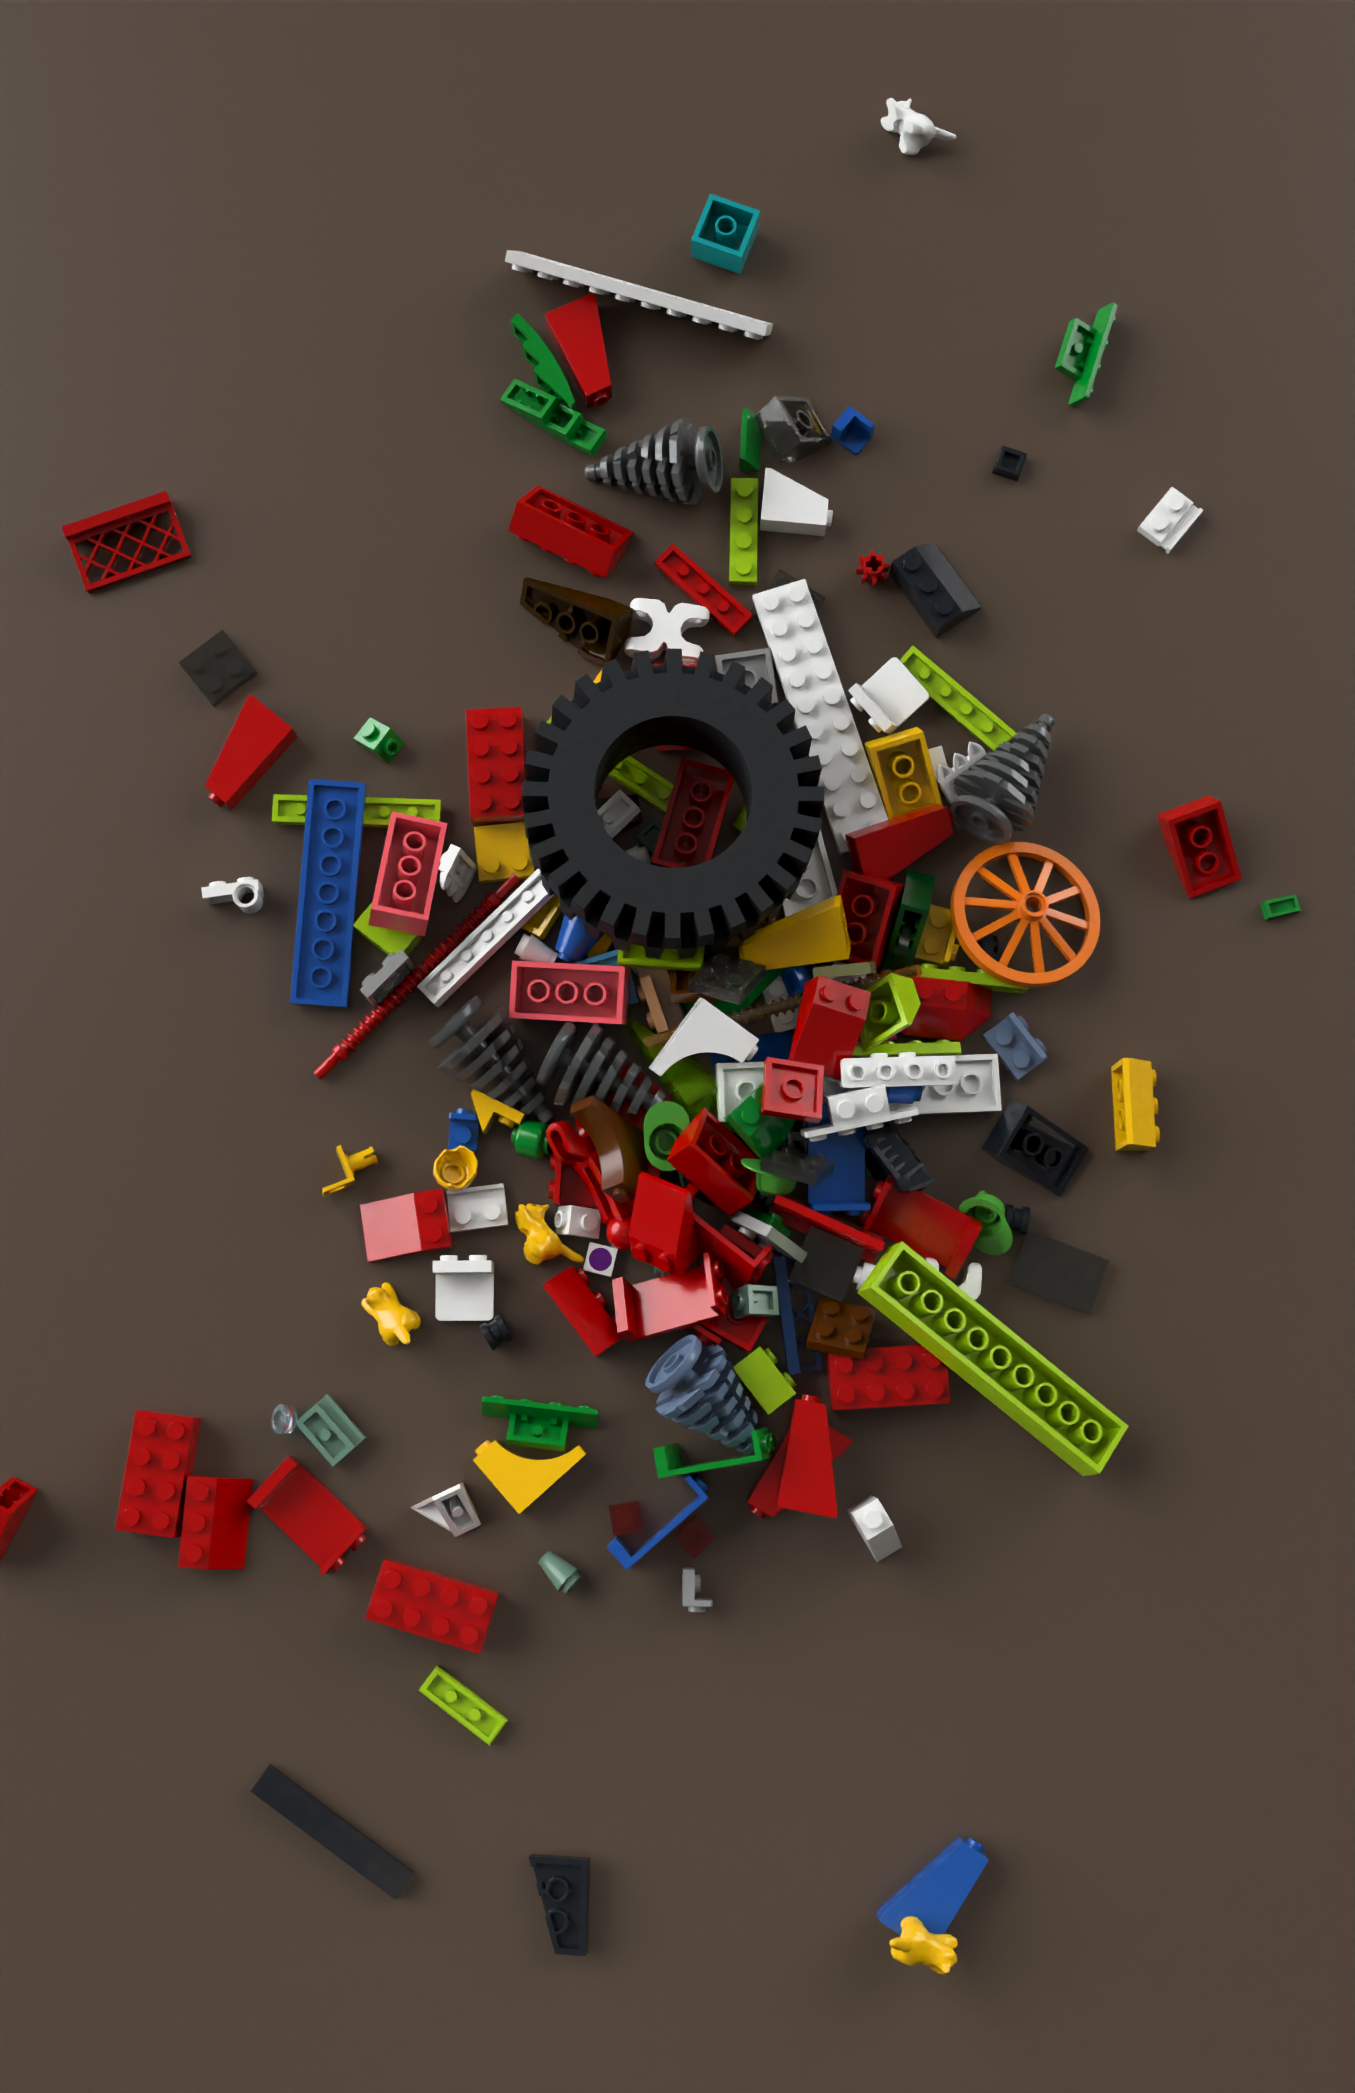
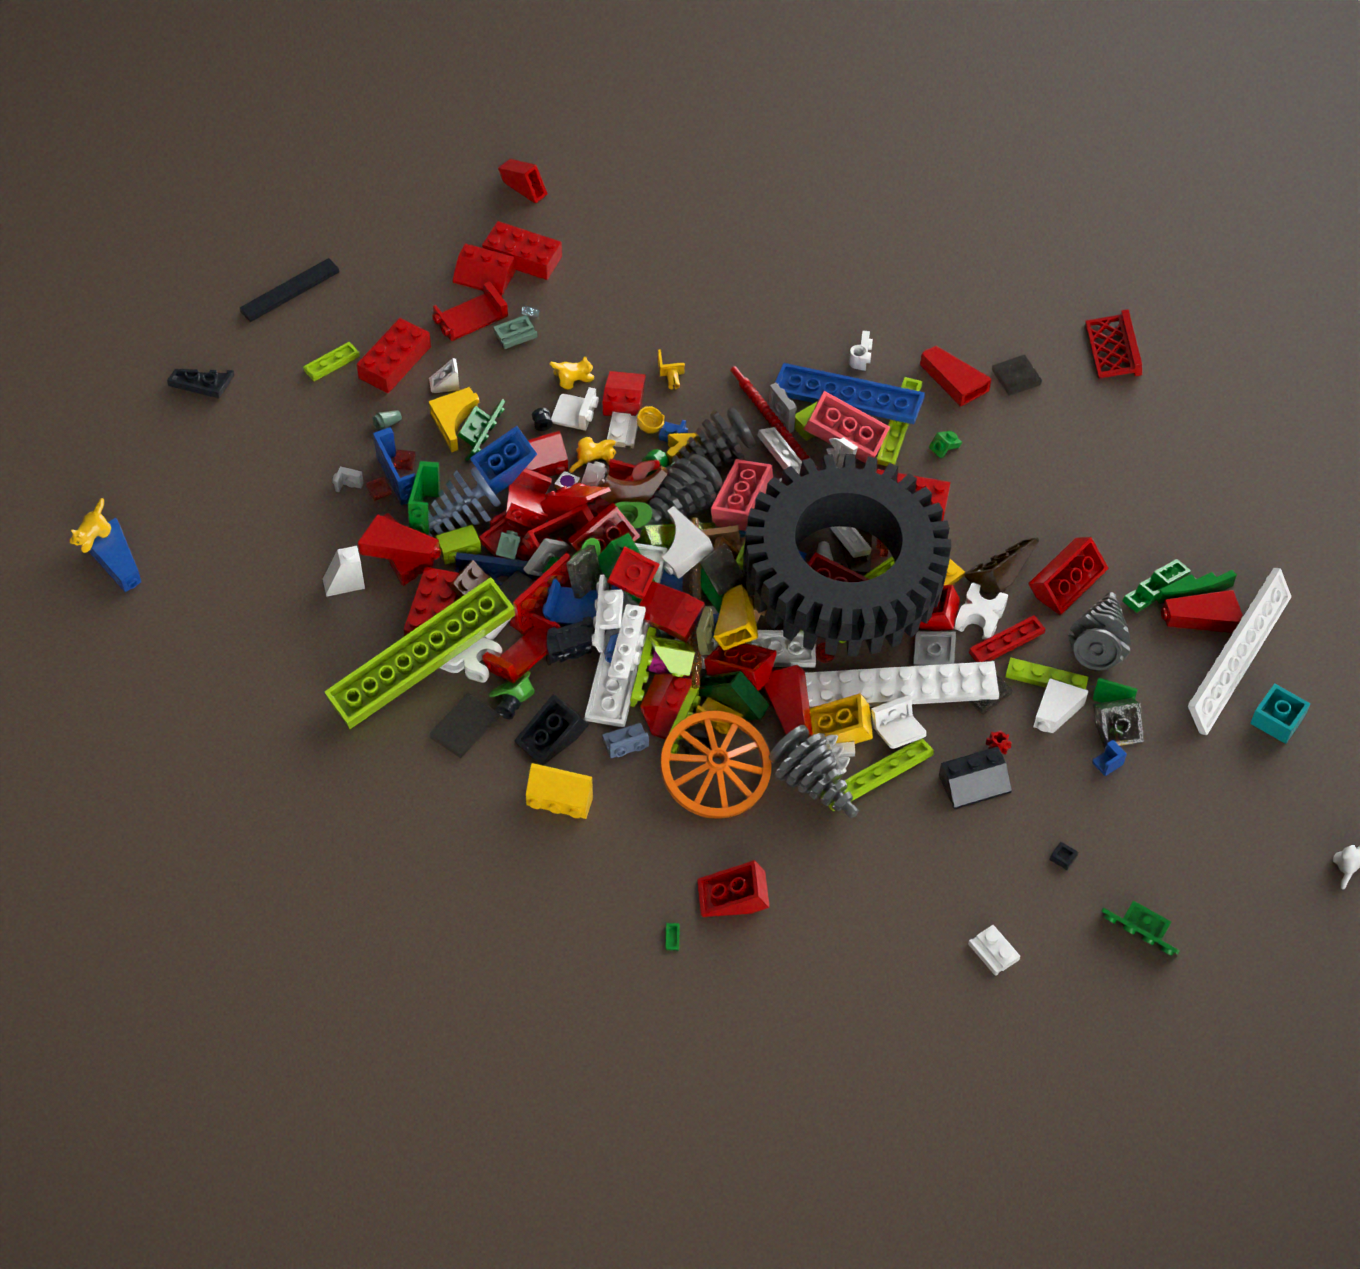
camera: 105 degrees right, 25 degrees down
none -> blue slope [470,426,537,495]

